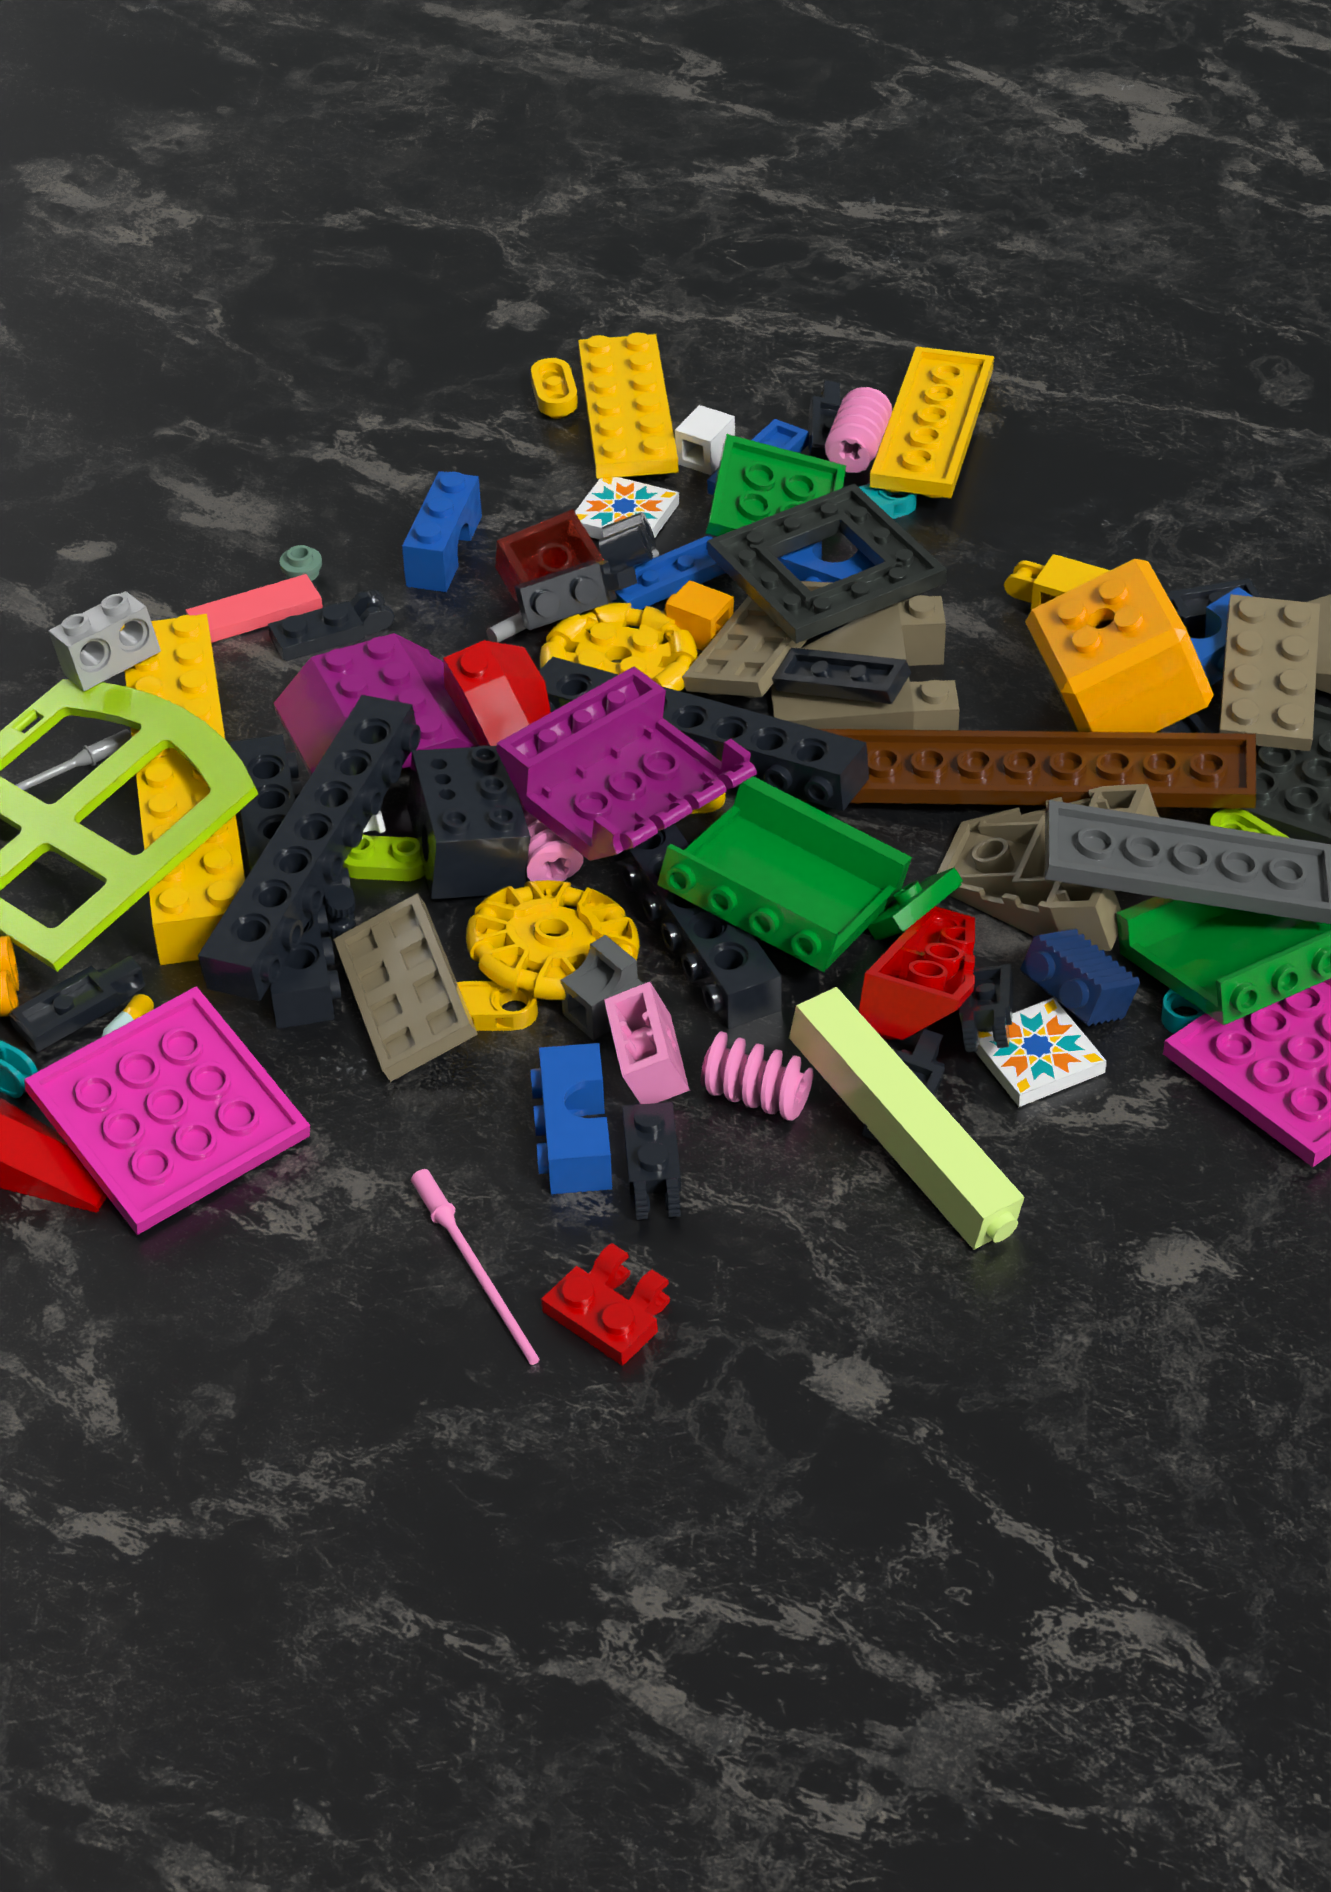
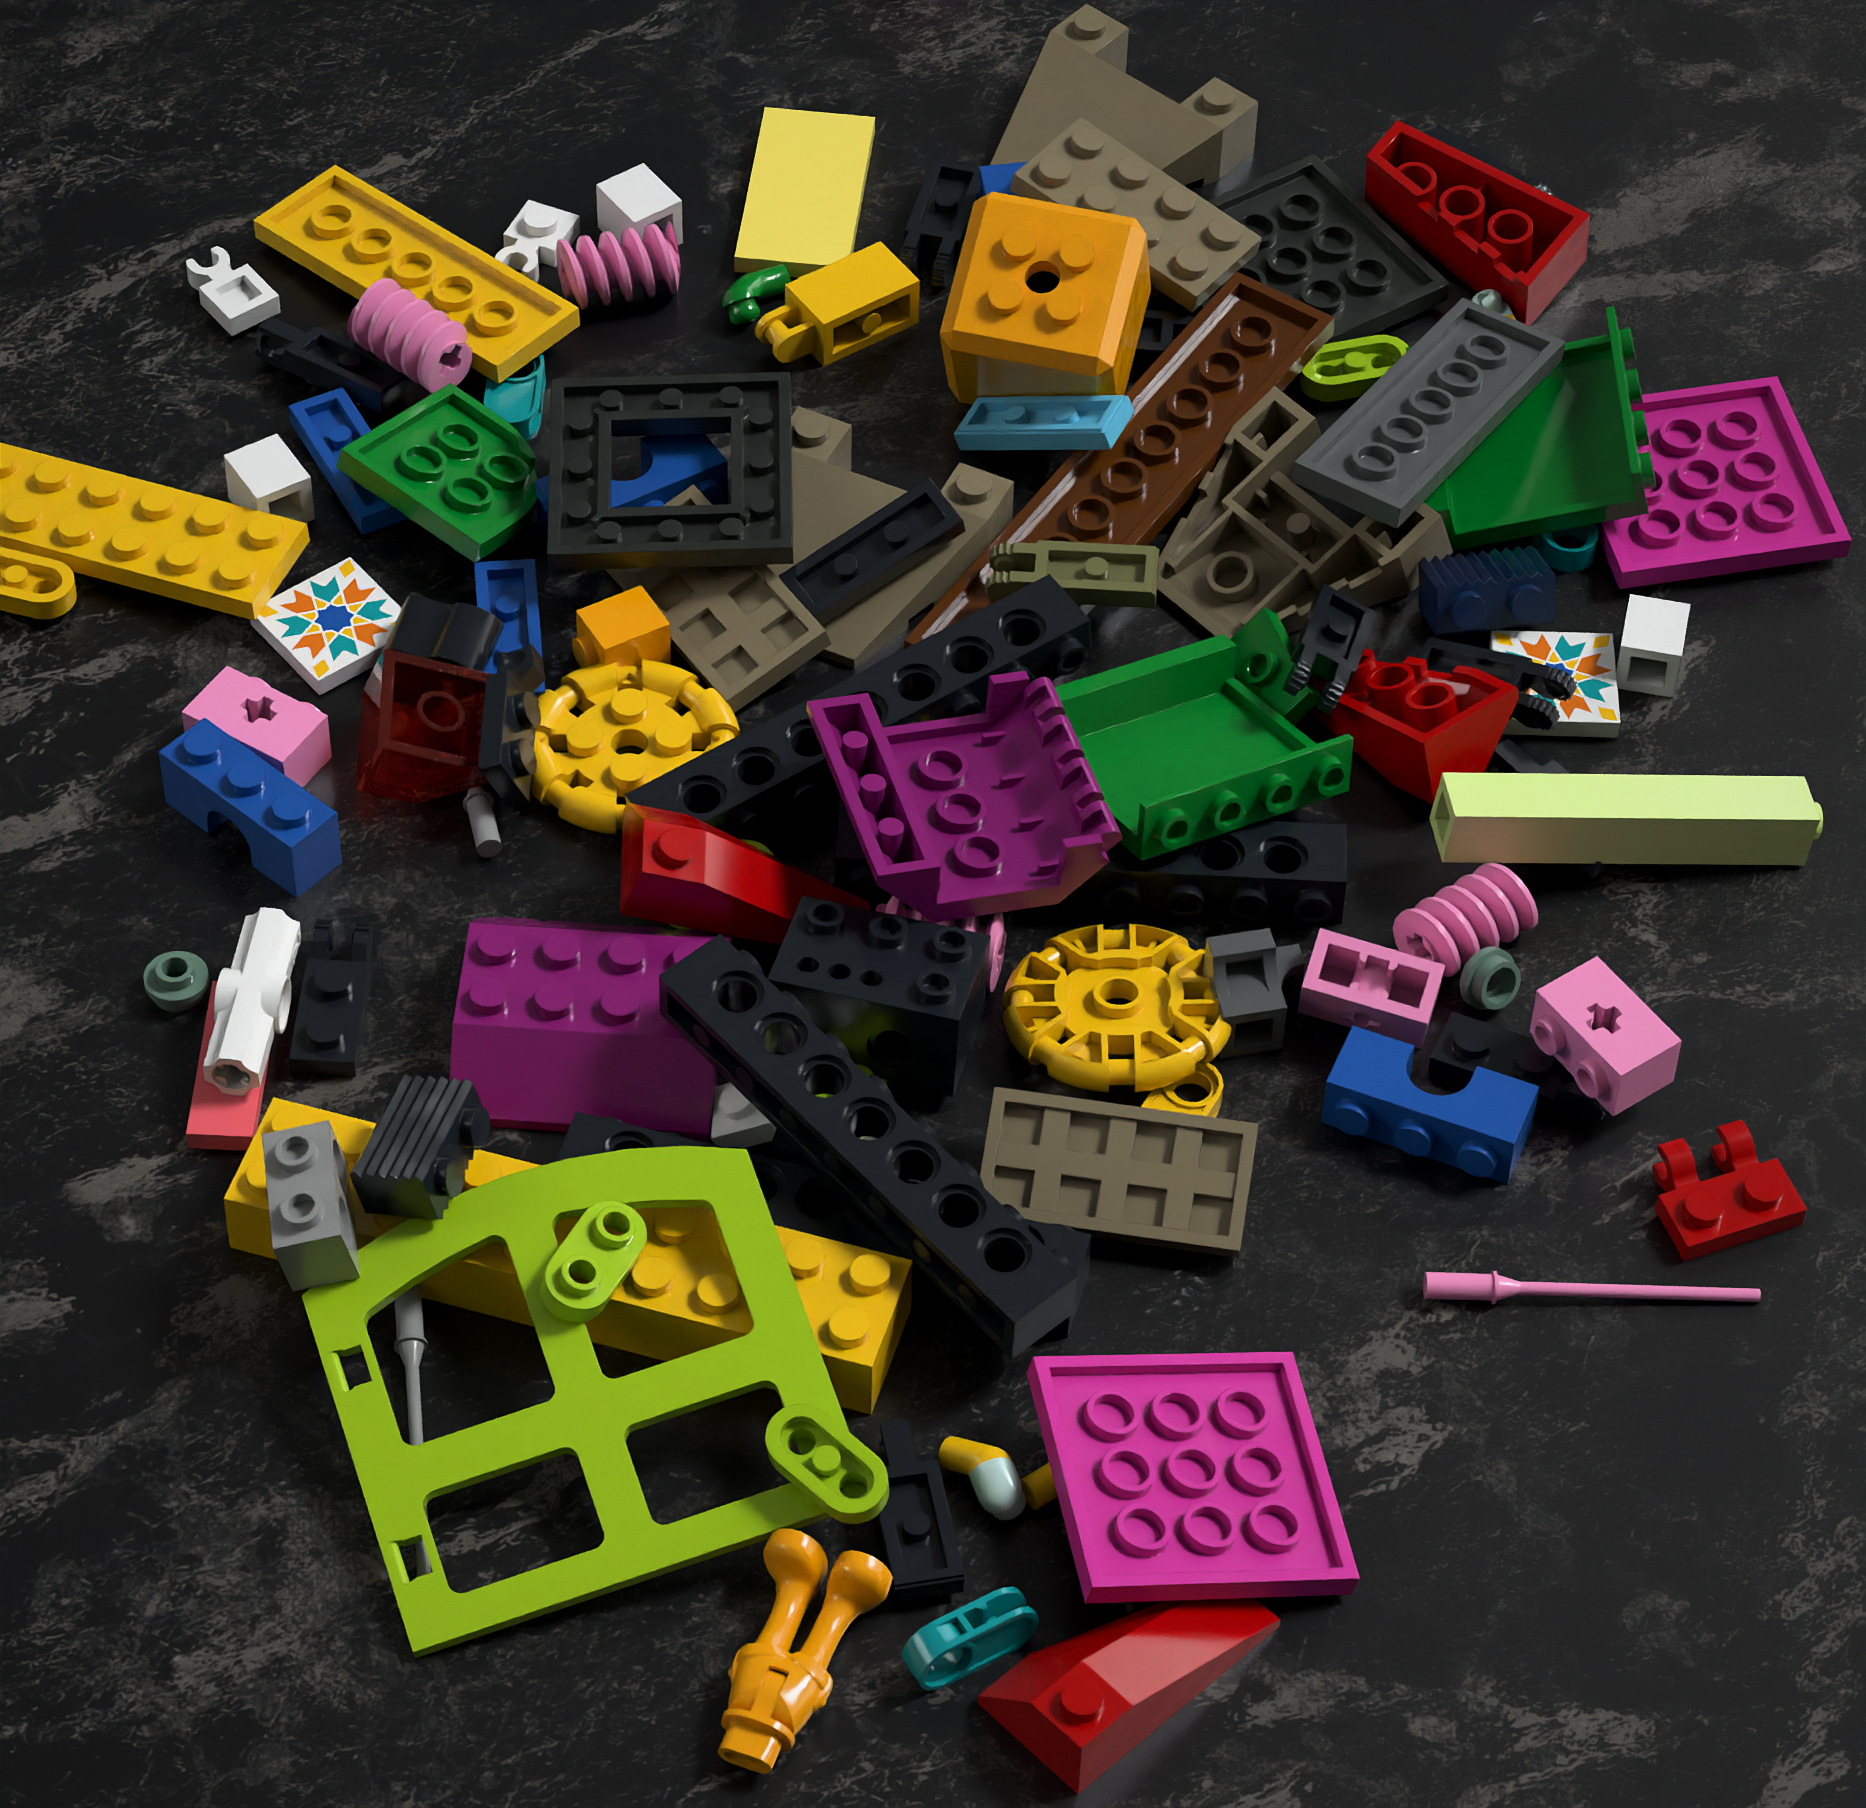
camera: 65 degrees left, 5 degrees up
none -> bright pink brick [182,666,332,788]
none -> white plate [186,246,281,336]
none -> white piece [203,907,301,1096]
none -> black brick [349,1074,490,1220]
none -> white plate [495,200,580,283]
none -> lime plate [539,1201,647,1323]
none -> bright pink piece [556,221,681,310]
none -> white brick [596,163,683,245]
none -> green arm [722,264,791,326]
none -> light yellow tile [734,107,875,278]
none -> lime plate [765,1403,889,1524]
none -> medium azure tile [953,395,1135,450]
none -> olive hinge [985,540,1159,608]
none -> black hinge [1282,584,1377,715]
none -> sand green plate [1460,946,1521,1010]
none -> bright pink brick [1530,956,1682,1116]
none -> white brick [1616,594,1691,698]

